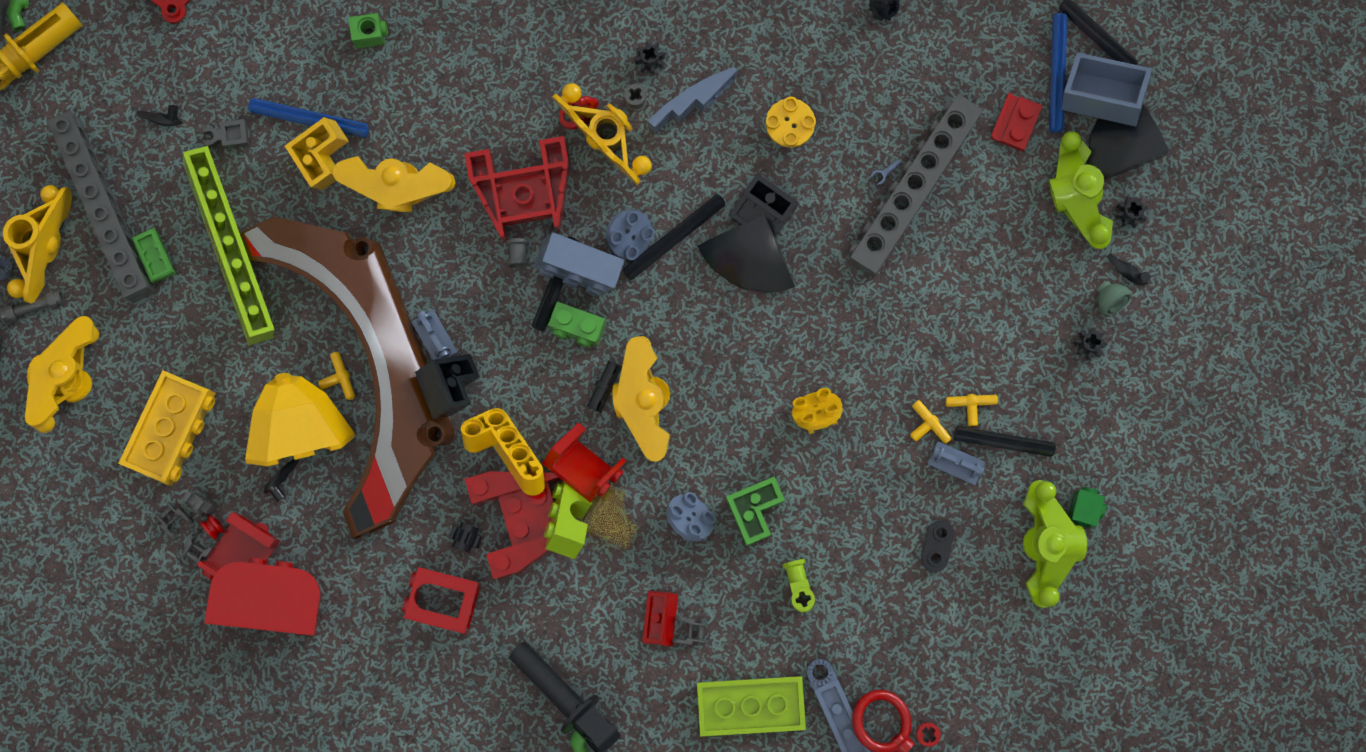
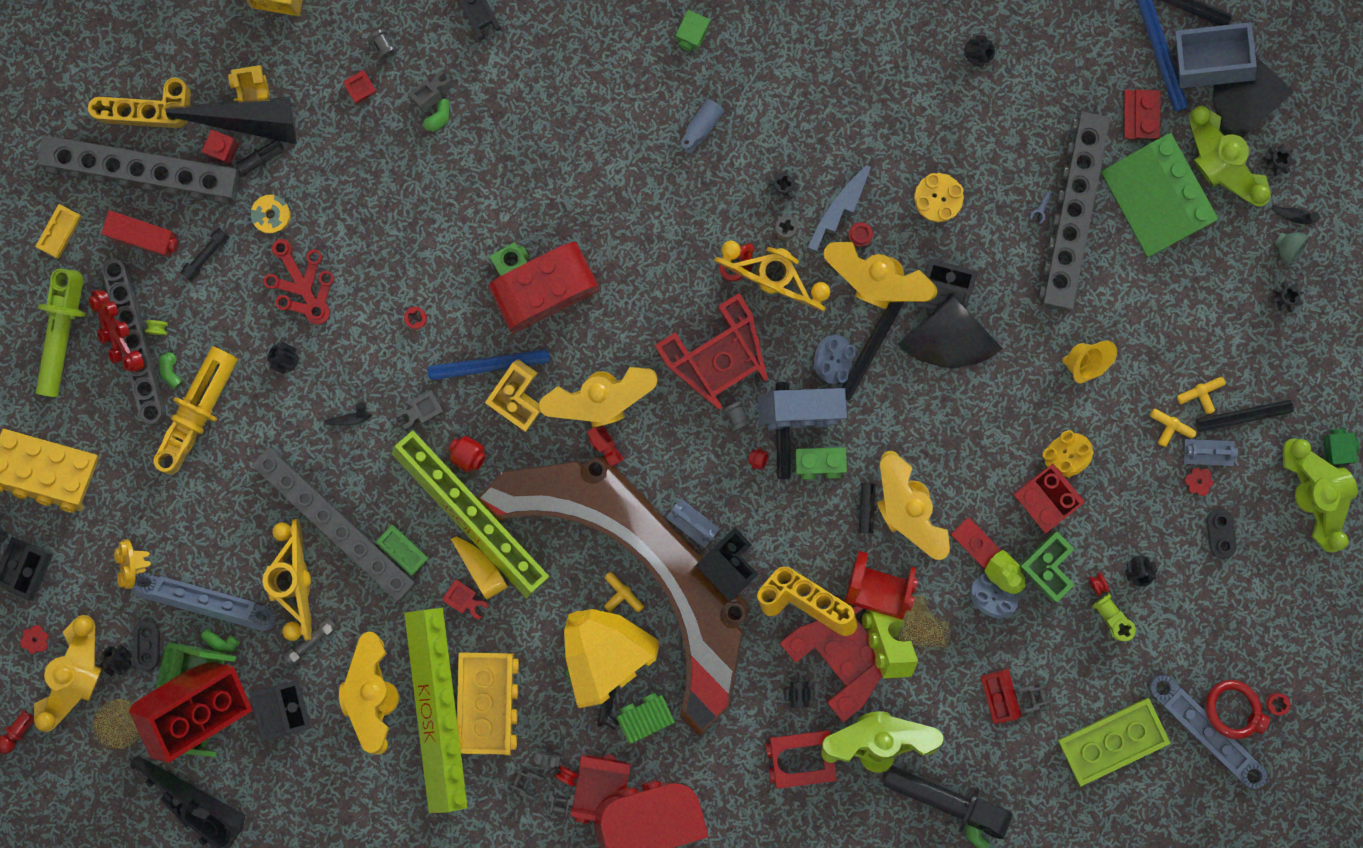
camera: 25 degrees left, 5 degrees up
none -> black gear [267,342,299,375]
none -> red bush [404,307,427,330]
none -> lime brick [404,608,468,813]
none -> red plate [442,579,489,619]
none -> red head [448,436,487,473]
none -> yellow piece [451,536,508,600]
none -> red brick [488,242,600,335]
none -> red plate [587,425,624,467]
none -> bright green brick [617,692,675,744]
none -> red plate [748,447,768,470]
none -> lime piece [821,711,943,773]
none -> yellow piece [824,242,937,309]
none -> red plate [848,222,873,247]
none -> red plate [950,517,1001,570]
none -> lime rock [985,550,1026,594]
none -> red slope [1012,463,1085,534]
none -> yellow piece [1062,340,1117,384]
none -> red bush [1088,572,1110,597]
none -> bright green slope [1101,133,1218,258]
none -> black gear [1125,555,1158,587]
none -> red plant [1184,468,1214,496]

